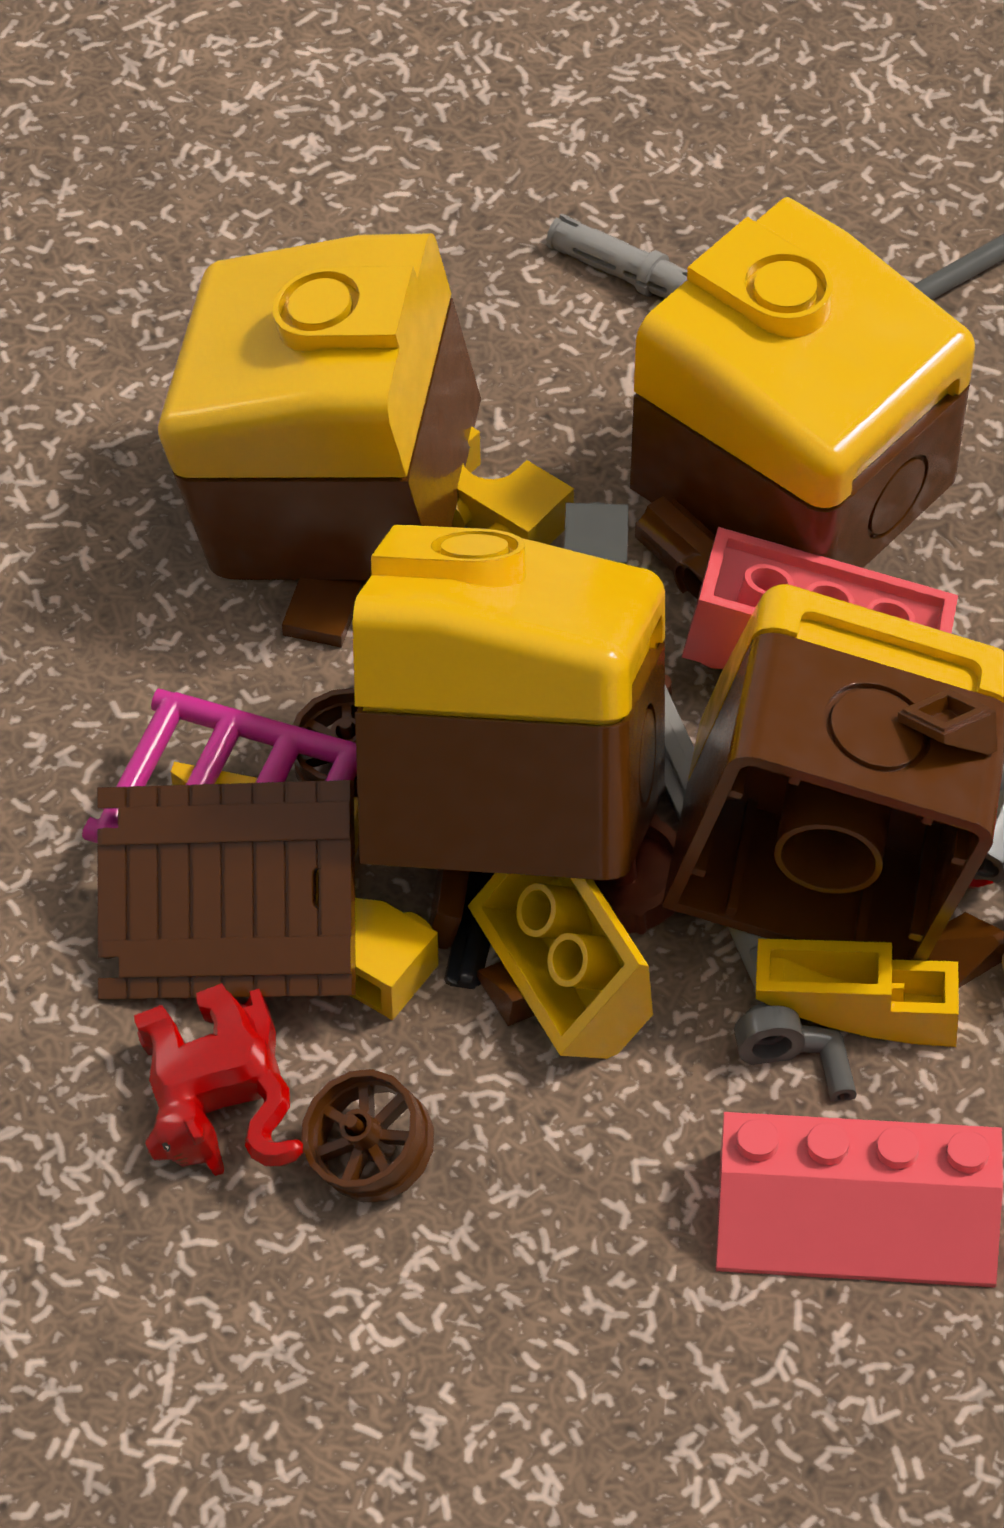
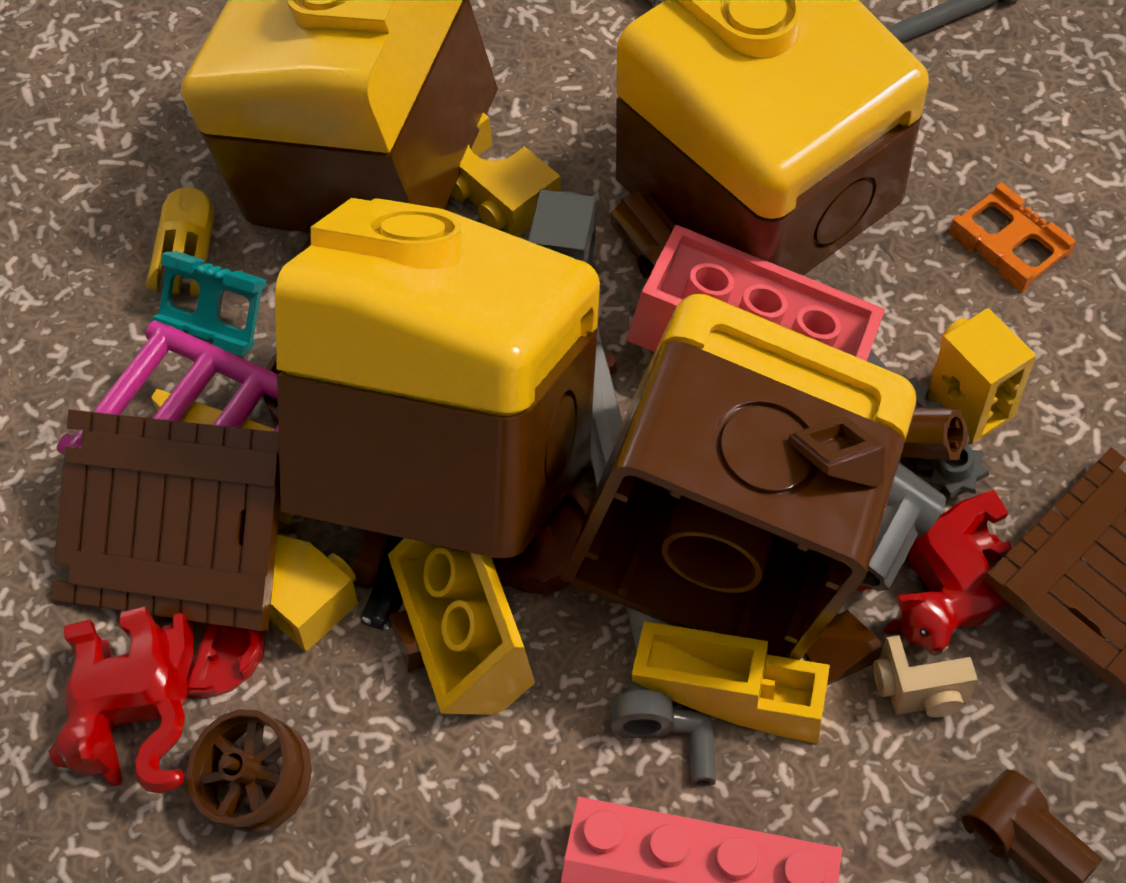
camera: 10 degrees right, 5 degrees up
none -> yellow arm [146,187,214,297]
none -> teal piece [152,251,267,357]
none -> red tile [187,623,267,698]

